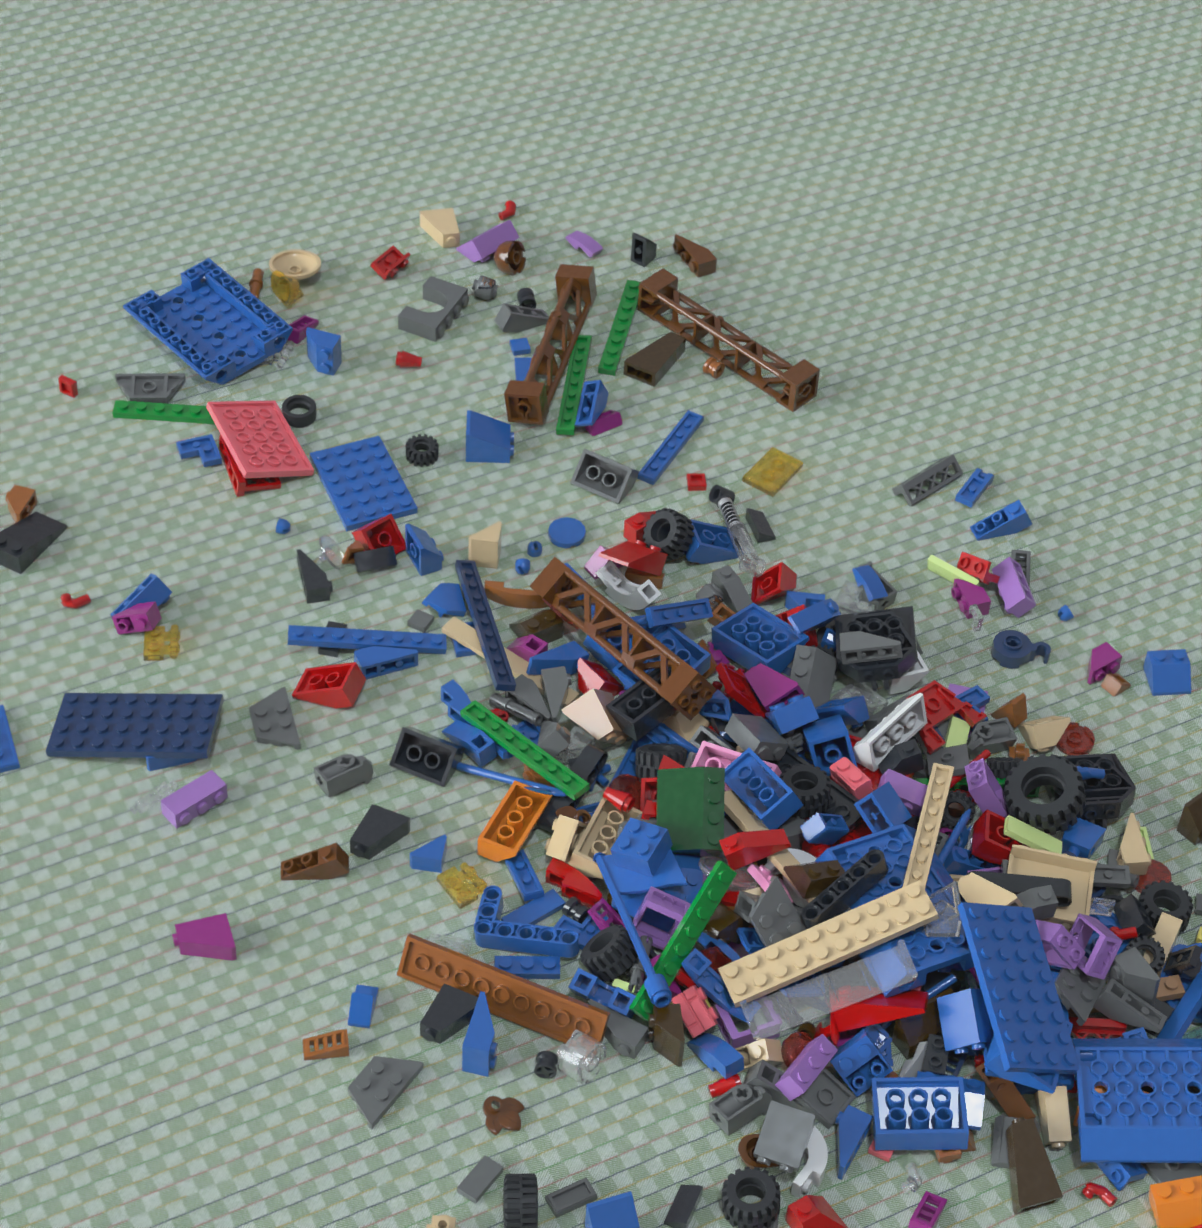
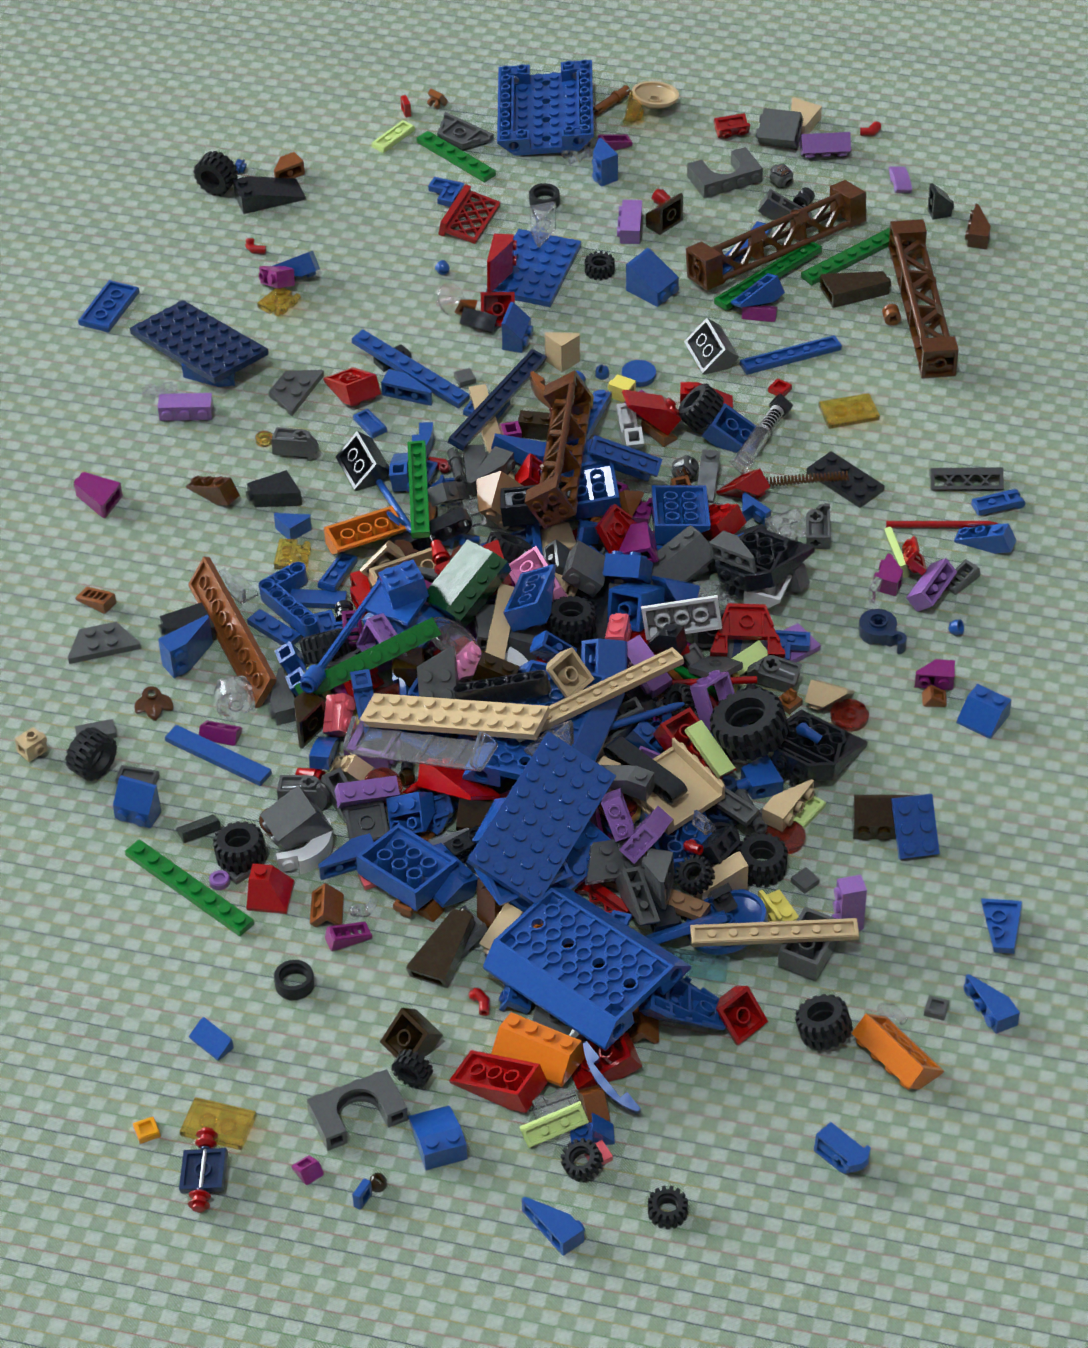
camera: 45 degrees right, 0 degrees up
coral plate [206,400,314,478] -> none
black slope [296,549,333,604] -> none
blue slope [348,984,379,1029] -> none
blue slope [422,583,467,618] -> none
reddish brown cylinder [494,241,526,275] -> none
black wheel [534,1051,558,1079] -> none
red slope [719,829,791,870] -> none
black slope [745,508,776,543] -> none
blue slope [788,598,841,634] -> none
blue slope [852,565,888,602] -> none
tan slope [954,872,1023,907] -> none
dark orange slope [991,693,1027,728] -> none
none -> blue tile [165,725,272,786]
none -> magenta slope [199,720,243,746]
none -> clear yellow tile [255,431,273,447]
none -> dark orange panel [310,883,344,927]
none -> blue tile [353,408,387,438]
none -> yellowish green tile [371,120,415,153]
none -> dark orange tile [427,88,448,109]
none -> slope [487,233,517,293]
none -> clear slope [530,202,556,247]
none -> tan slope [546,647,594,698]
none -> light yellow brick [608,374,636,403]
none -> medium lavender brick [617,200,642,244]
none -> dark brown slope [646,193,683,235]
none -> dark grey brick [756,108,804,148]
none -> reddish brown piece [766,470,849,486]
none -> black plate [807,451,885,508]
none -> red piece [886,521,998,528]

